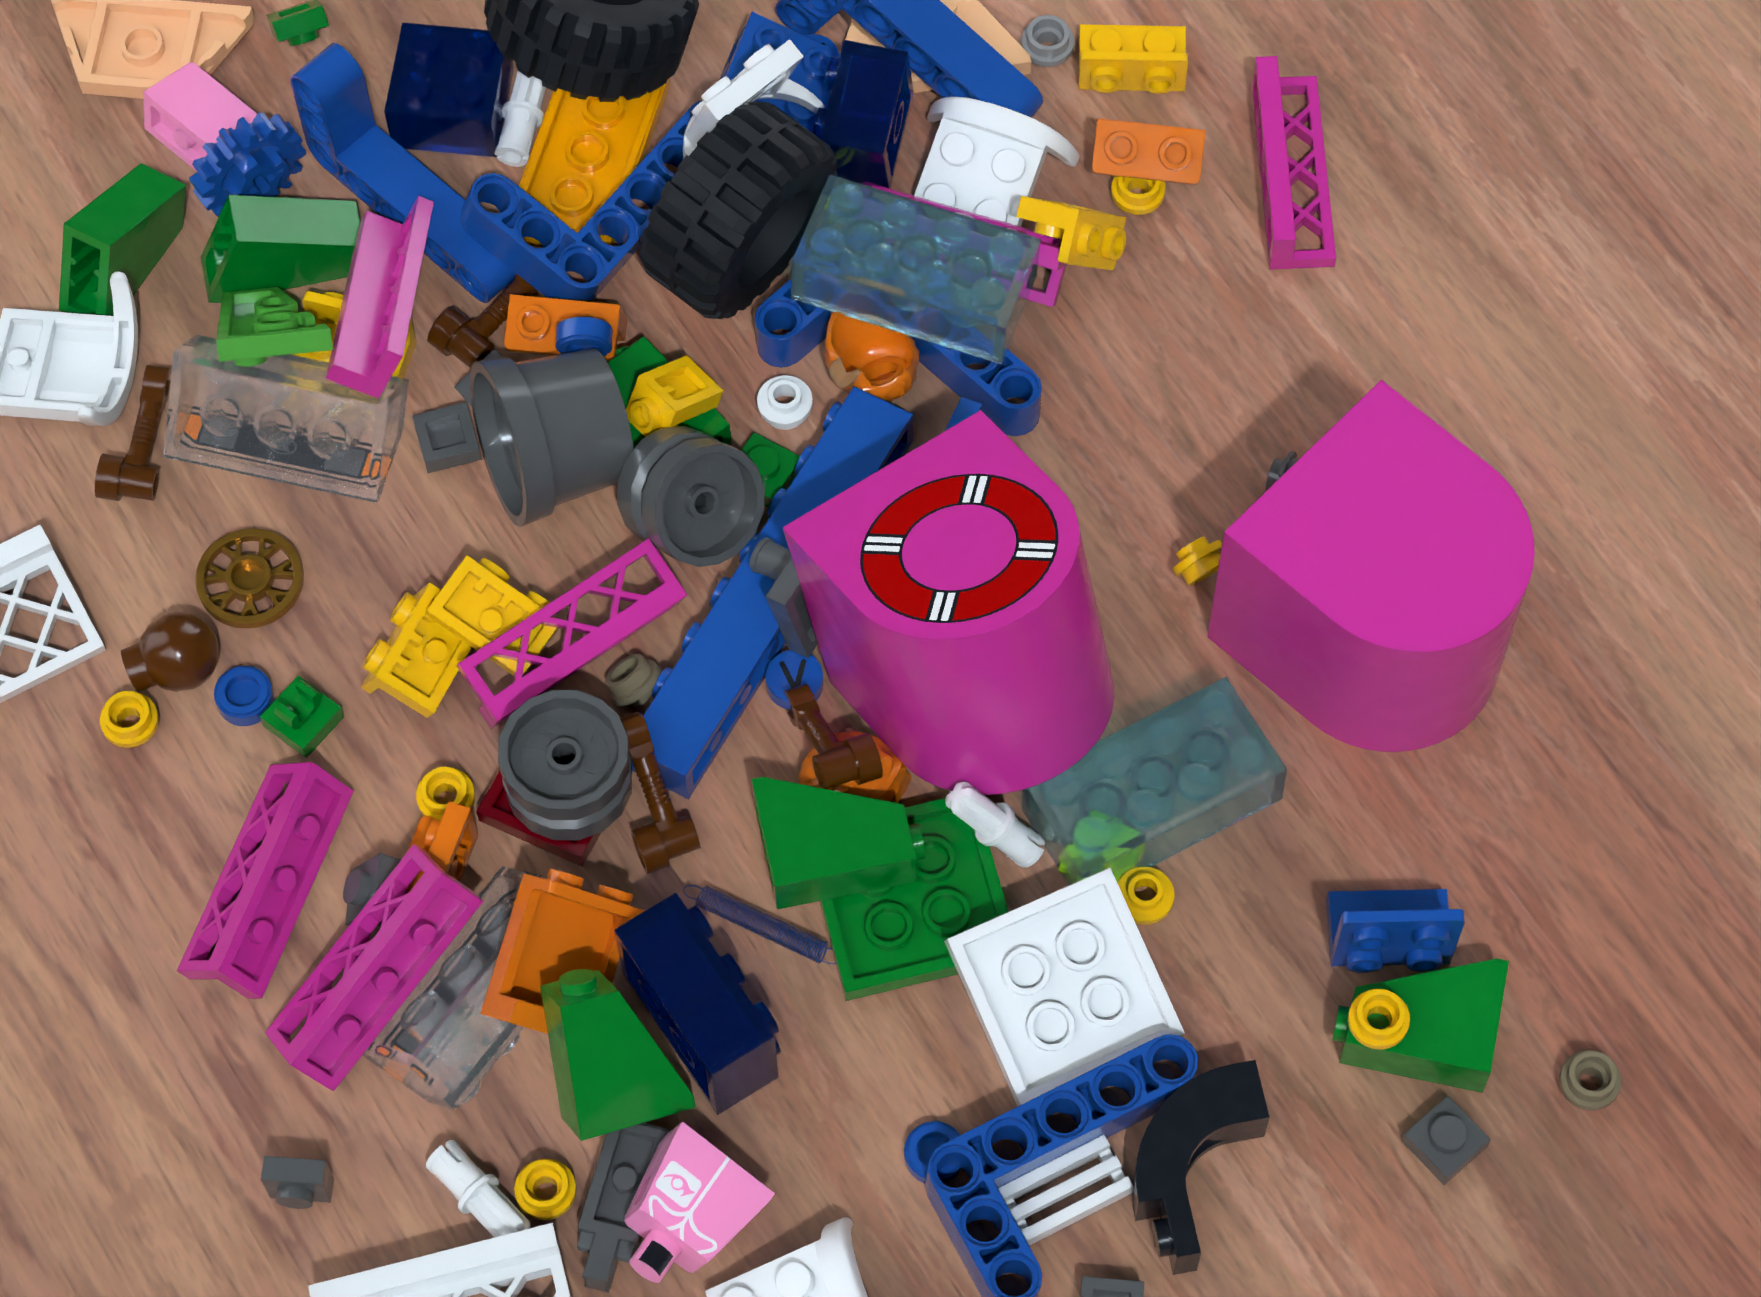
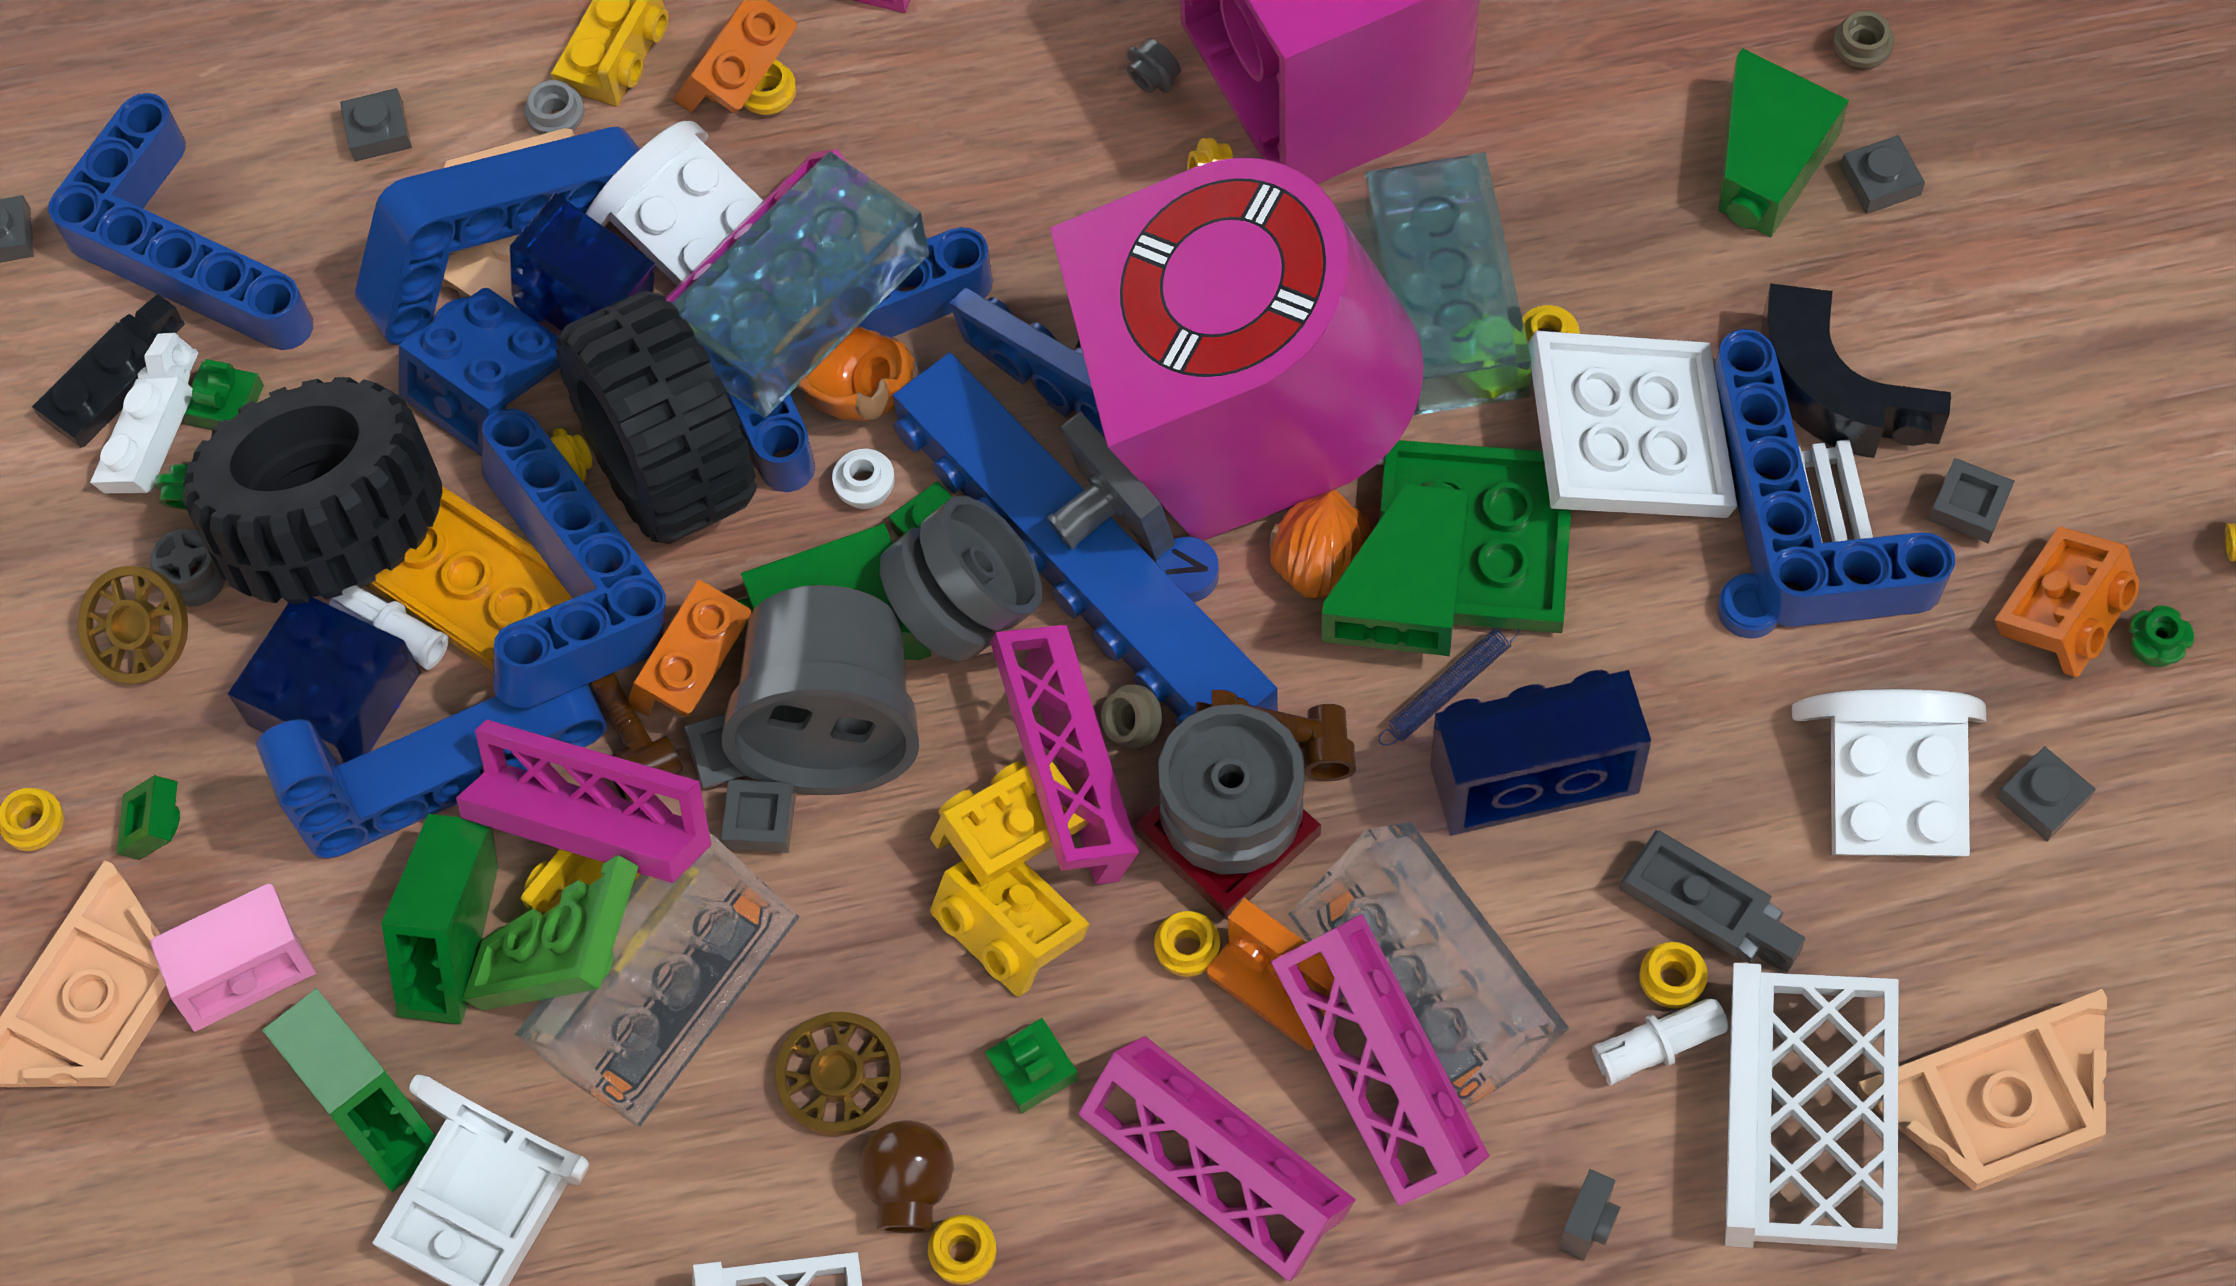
camera: 65 degrees left, 0 degrees up
reddish brown brick [94,365,171,501] -> none
blue gear [189,112,306,217] -> none
blue tile [214,666,275,726] -> none
dark grey plate [343,853,401,926] -> none
orange panel [480,868,651,1034] -> none
green slope [540,969,696,1141] -> none
blue tile [556,317,613,356] -> none
bright pink torso [624,1122,775,1283] -> none
yellow bracket [626,355,724,437] -> none
white piece [683,39,825,158] -> none
reddish brown brick [784,684,883,789] -> none
white axle [945,782,1045,868] -> none
yellow bracket [1016,195,1127,270] -> none
blue bracket [1326,889,1465,973] -> none
yellow plate [1348,989,1410,1050] -> none

